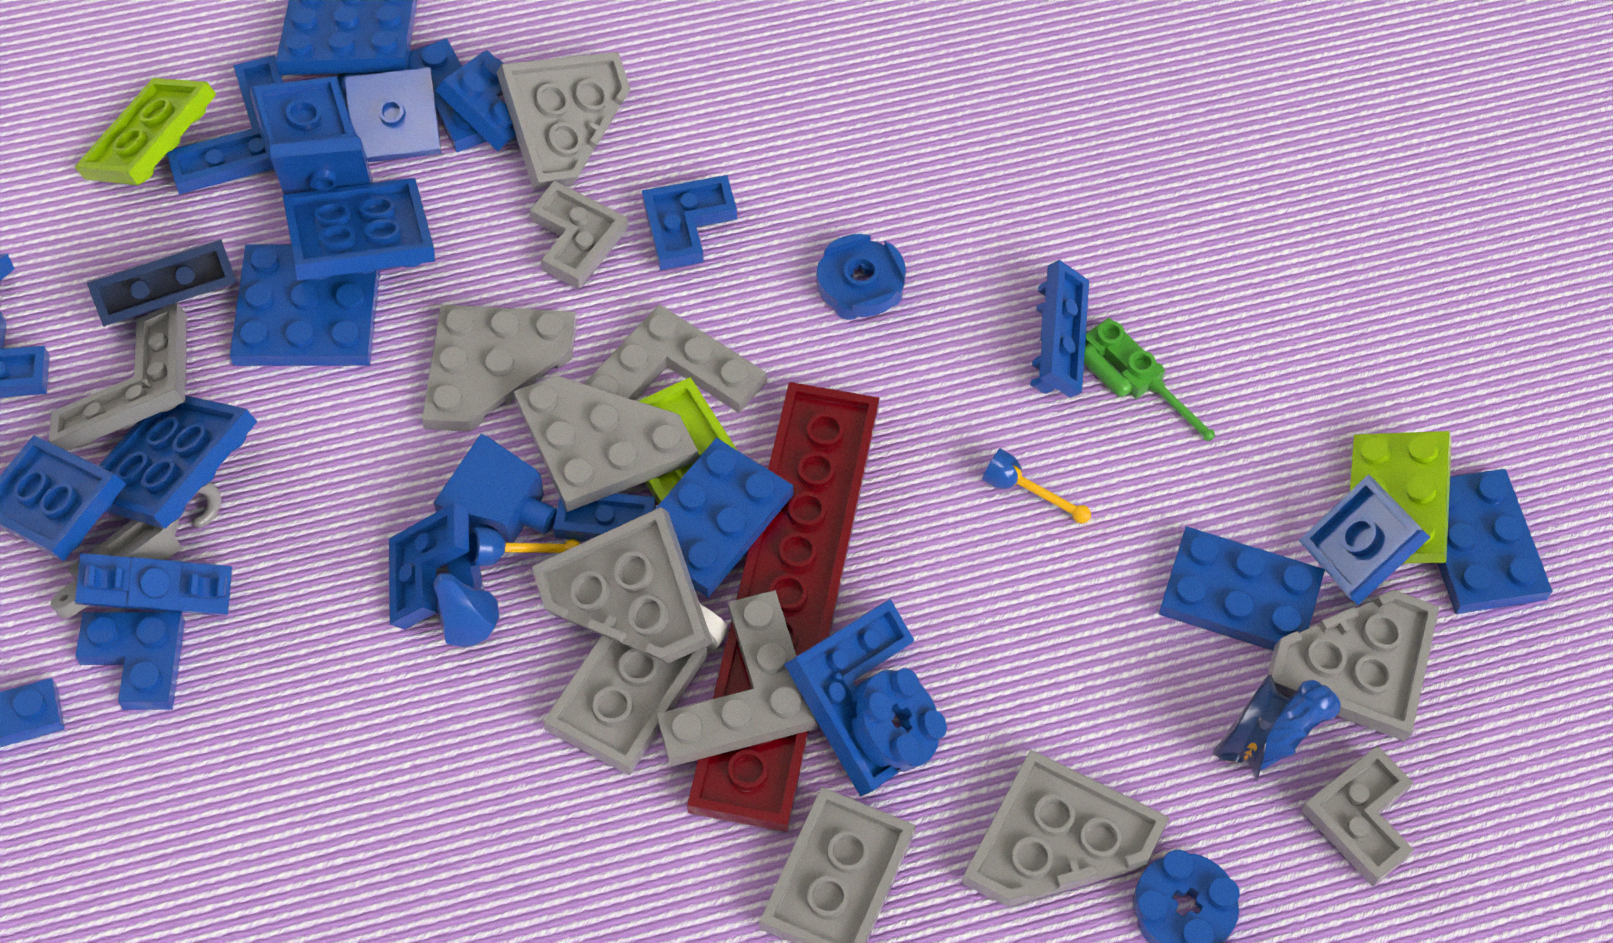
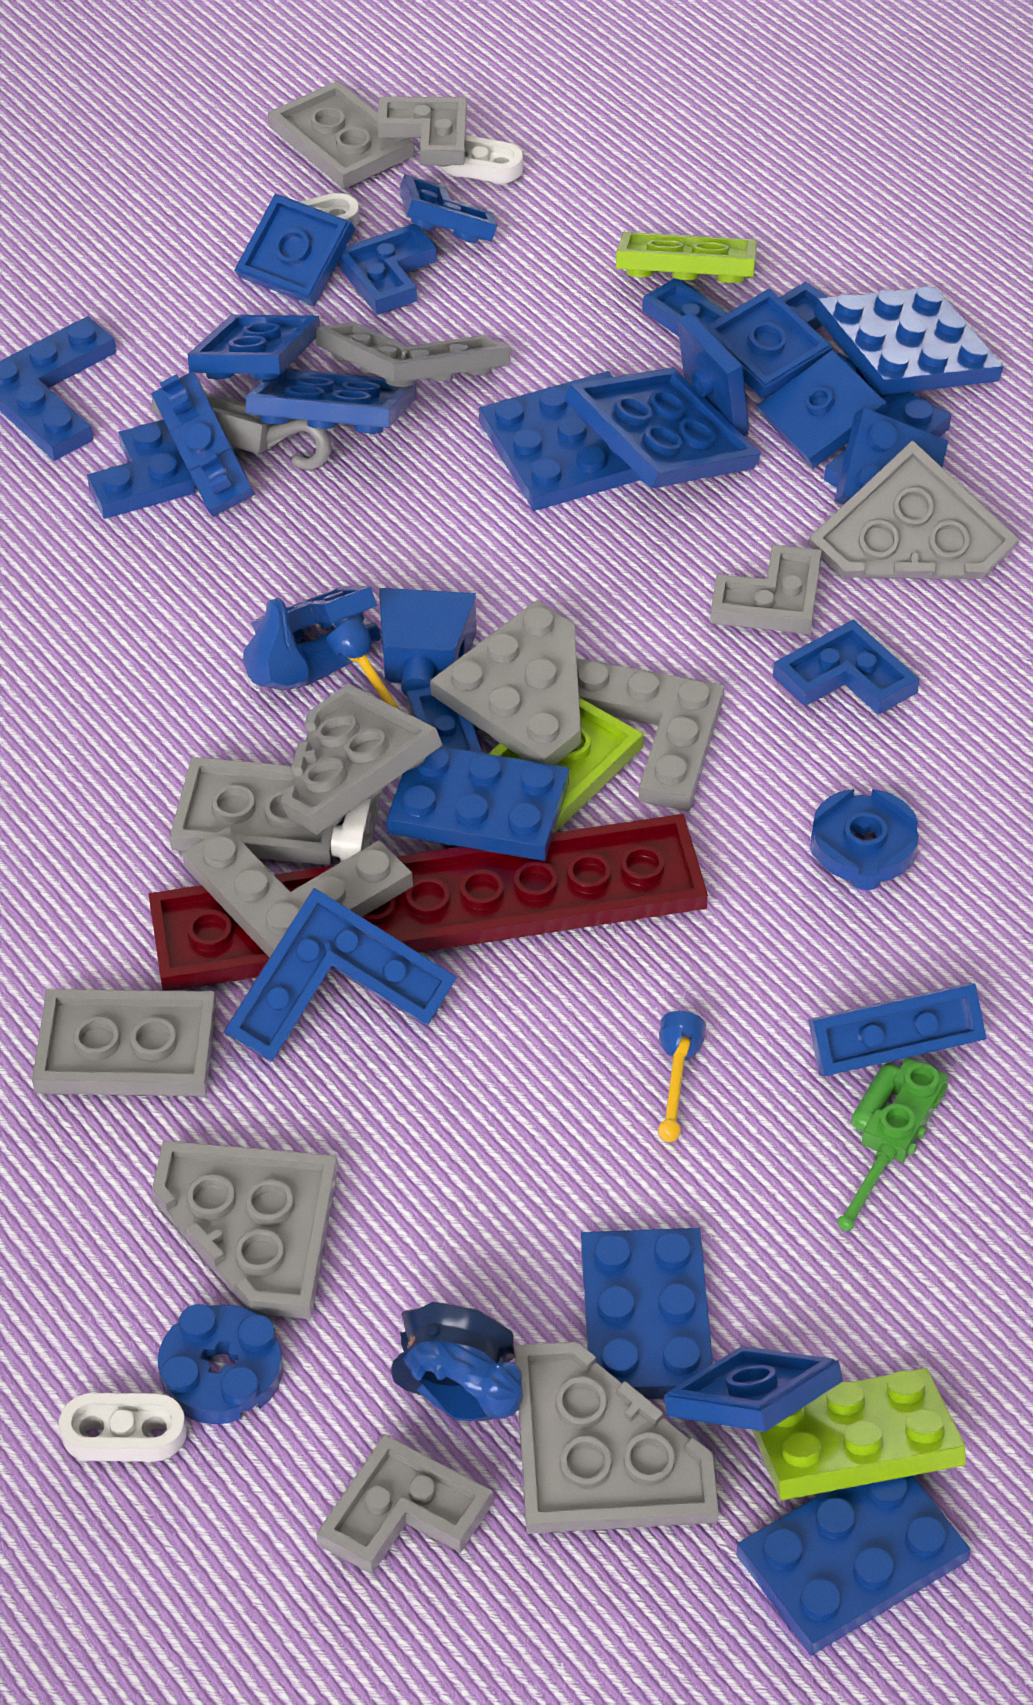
camera: 70 degrees right, 10 degrees down
dark blue brick [87,238,237,327] -> none
light grey plate [422,305,577,432] -> none
blue plate [851,668,947,772] -> none

